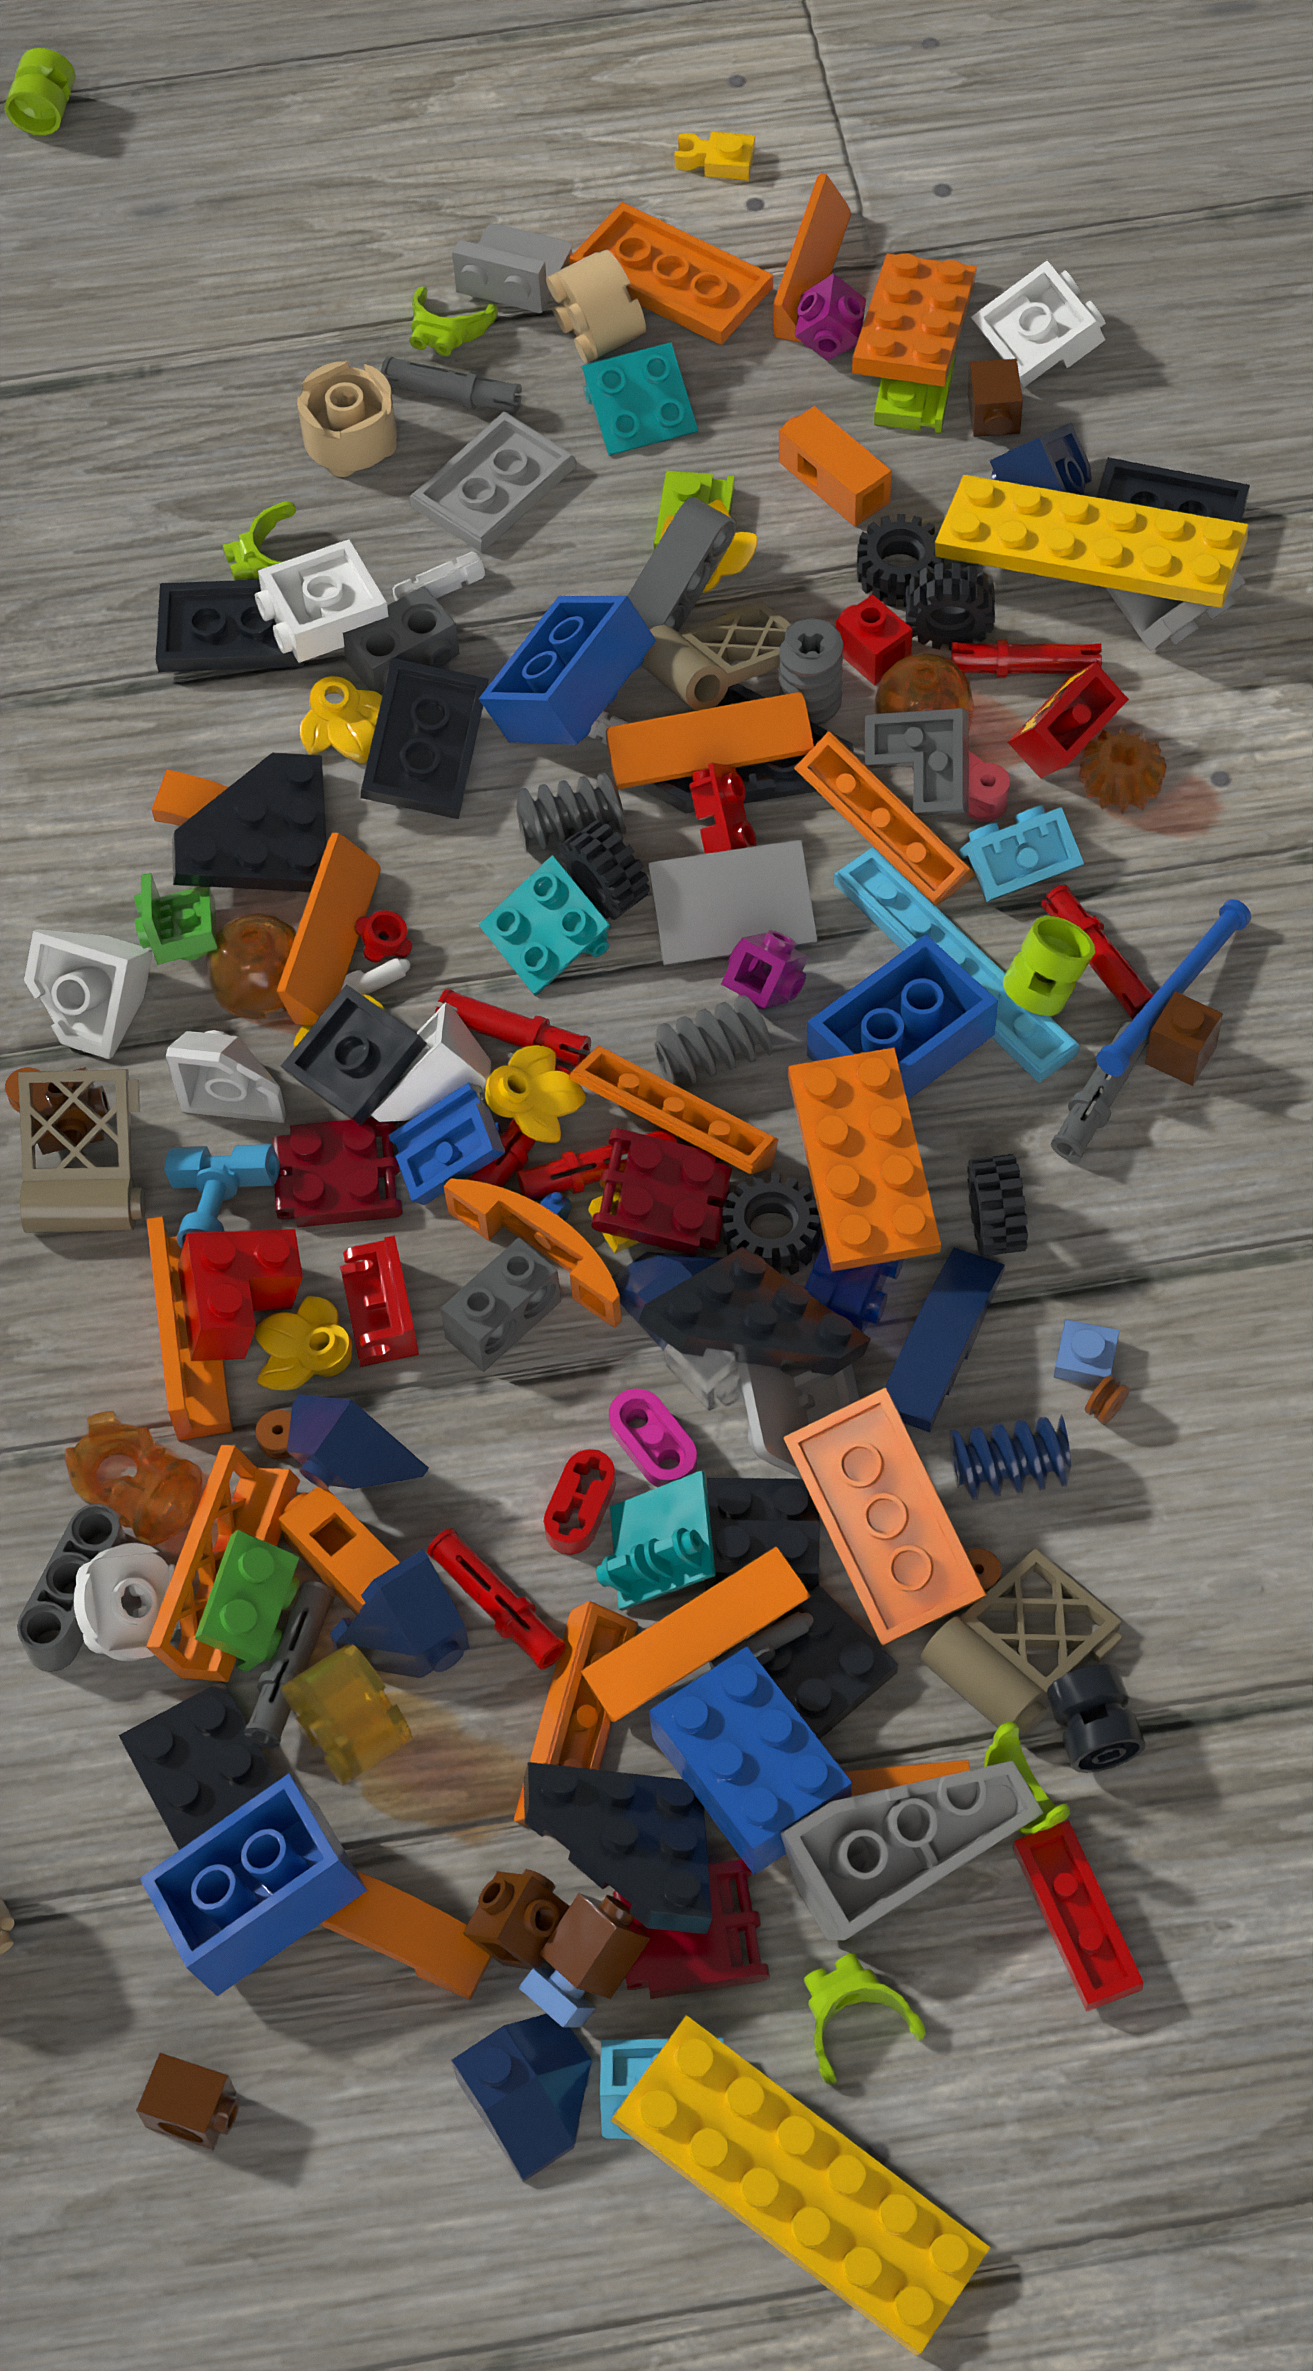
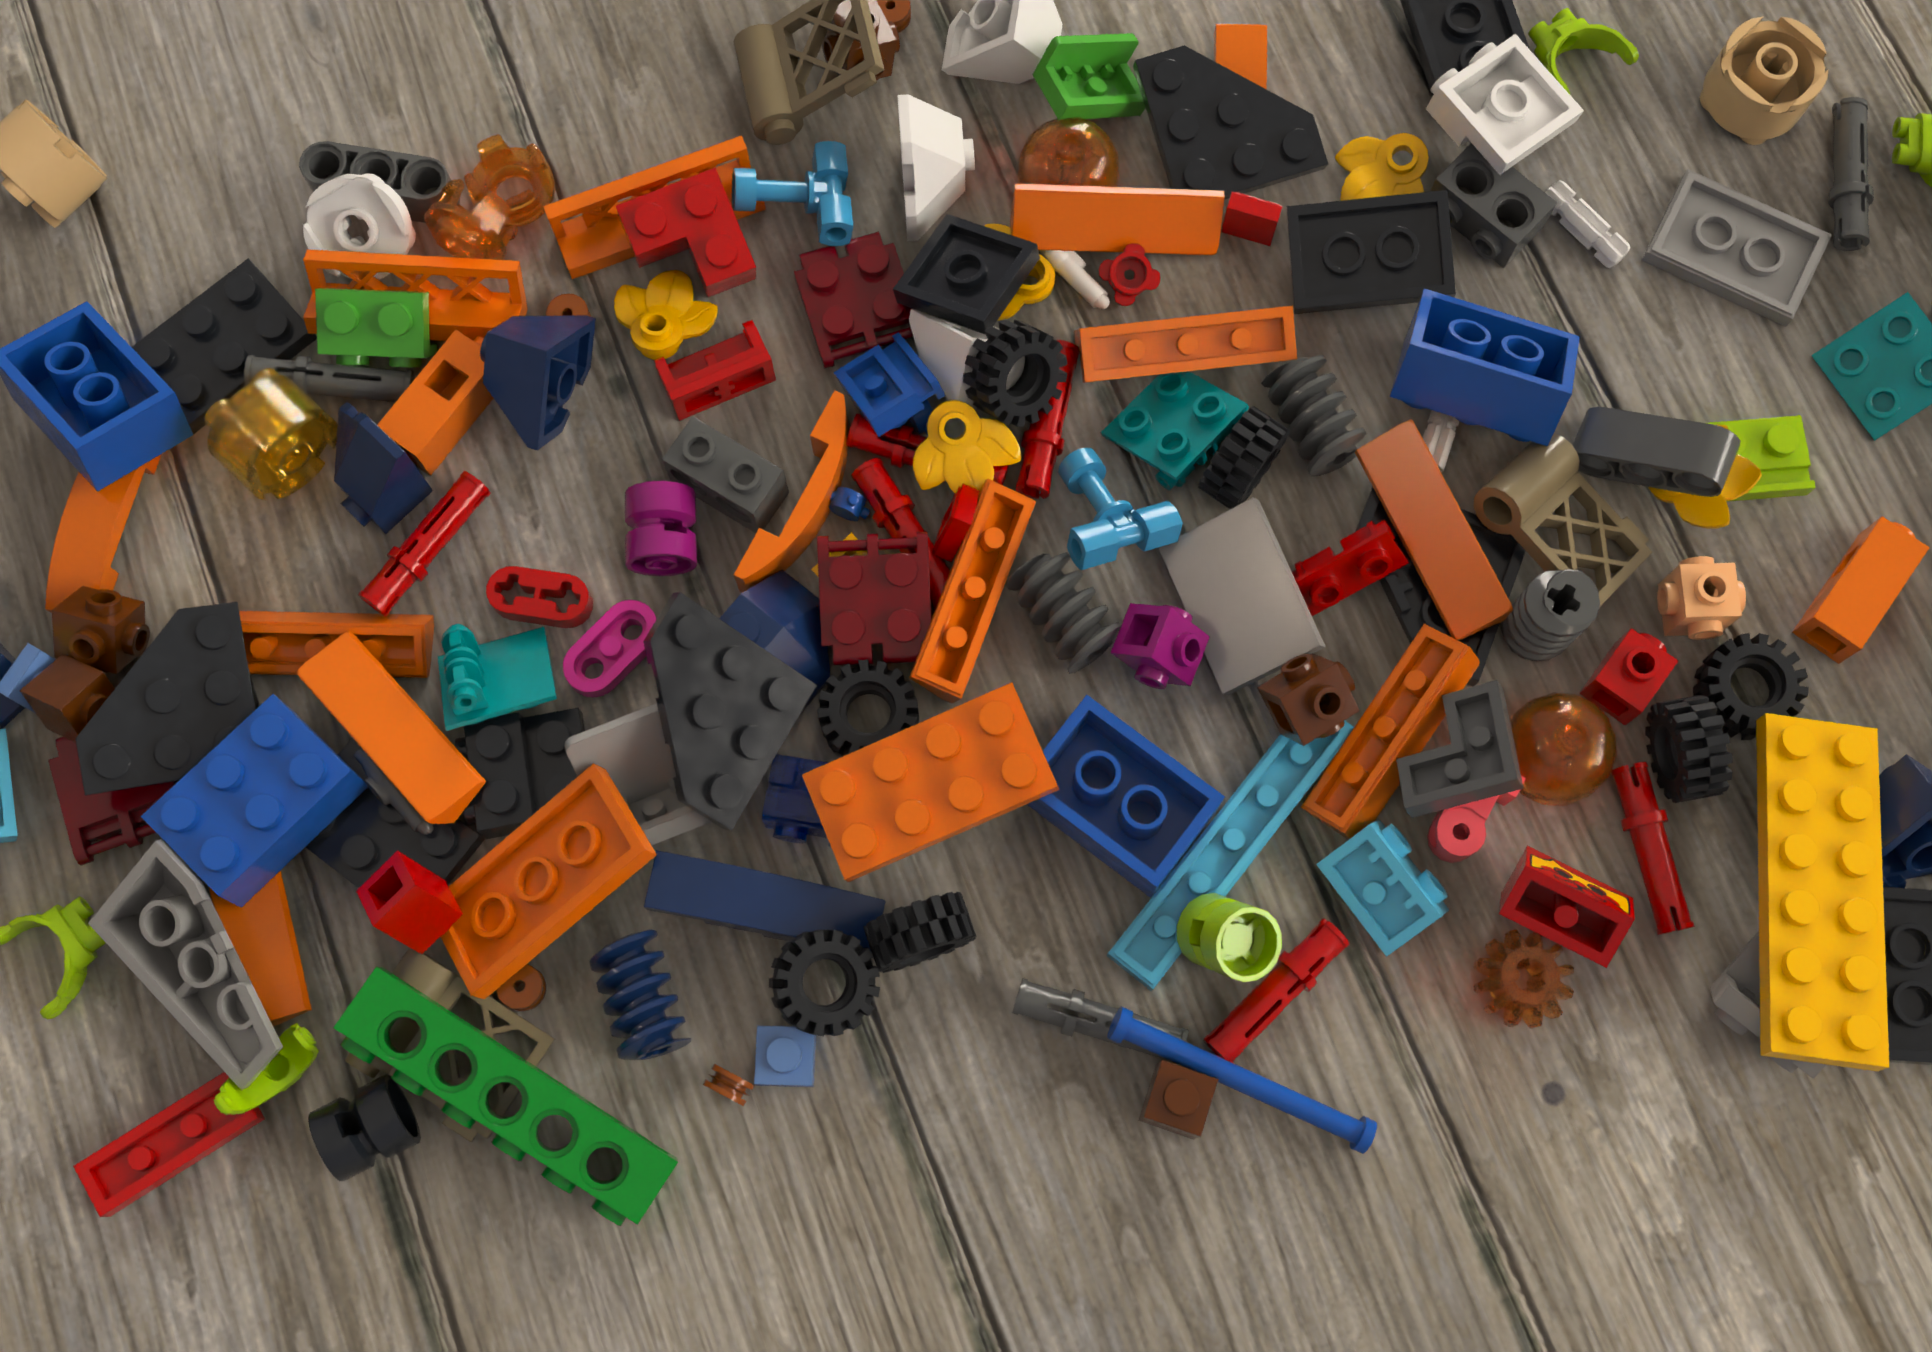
camera: 75 degrees right, 15 degrees up
none -> green brick [333,966,678,1226]
none -> red brick [356,850,463,954]
none -> magenta wheel [625,481,697,576]
none -> black tyre [769,930,880,1037]
none -> red tile [933,484,980,562]
none -> black tyre [963,319,1068,427]
none -> dark azure bar [1058,448,1183,570]
none -> orange fence [1074,305,1297,383]
none -> red tile [1221,192,1283,246]
none -> reddish brown brick [1257,653,1360,746]
none -> light nougat brick [1657,556,1746,640]

